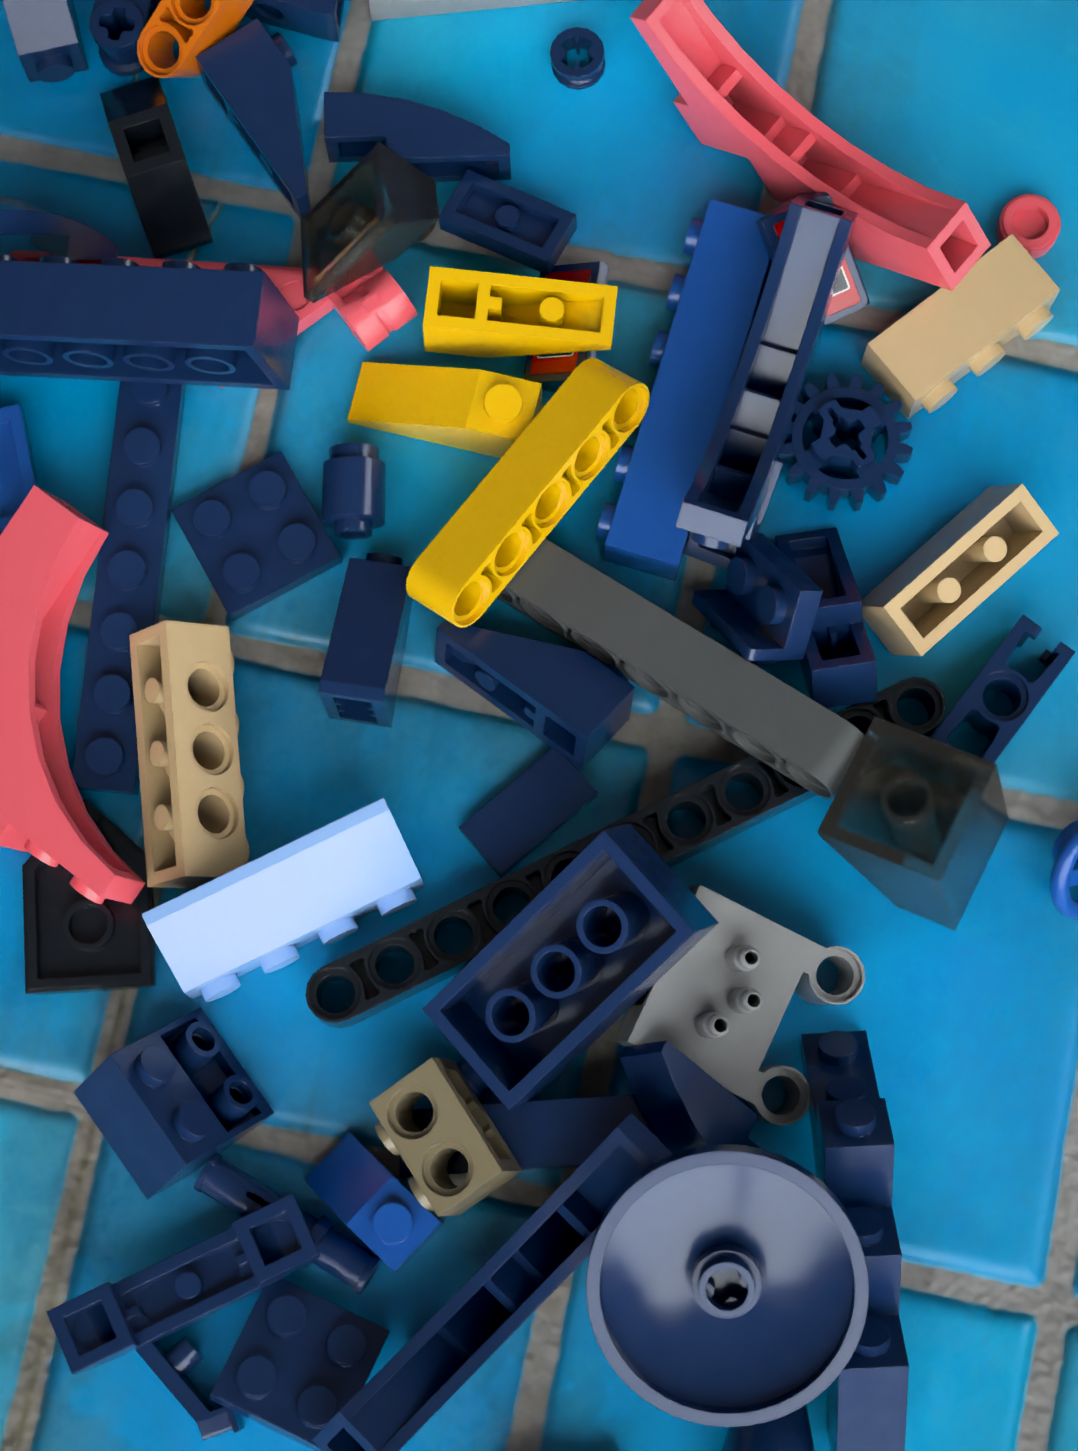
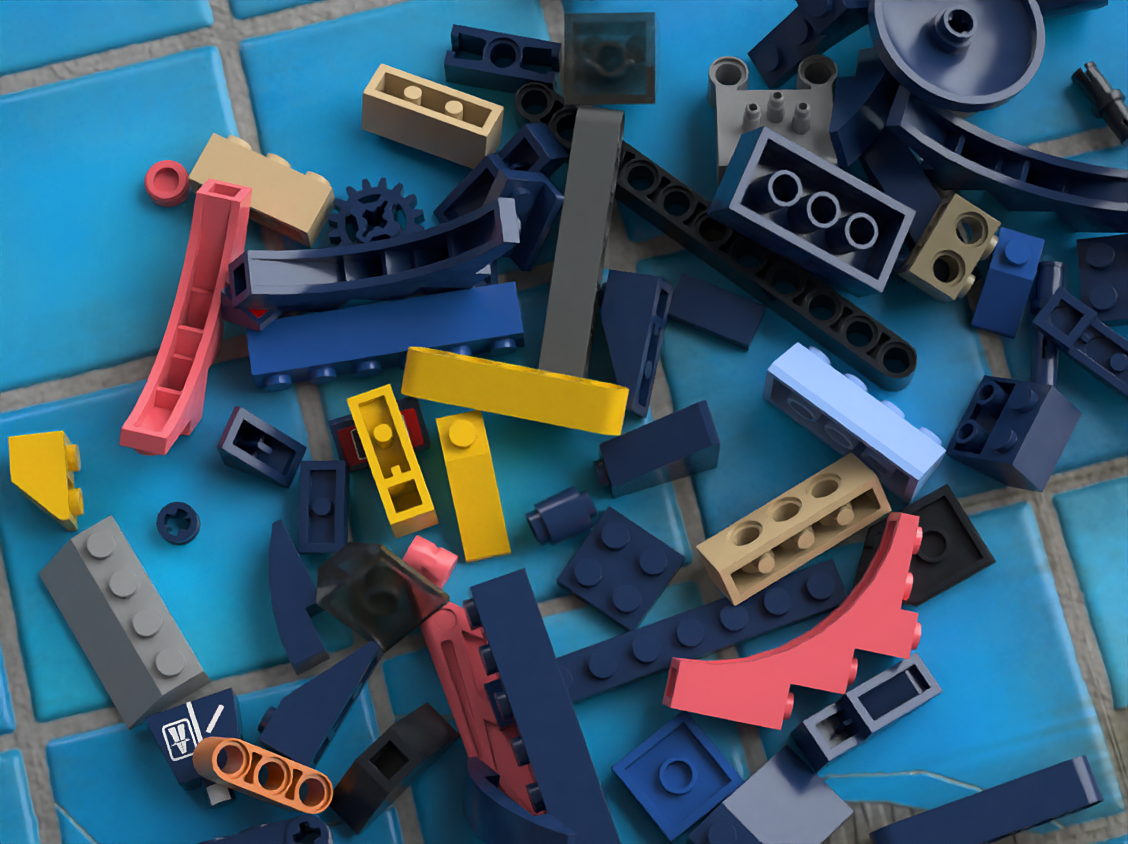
camera: 115 degrees left, 5 degrees down
none -> dark blue slope [216,406,307,489]

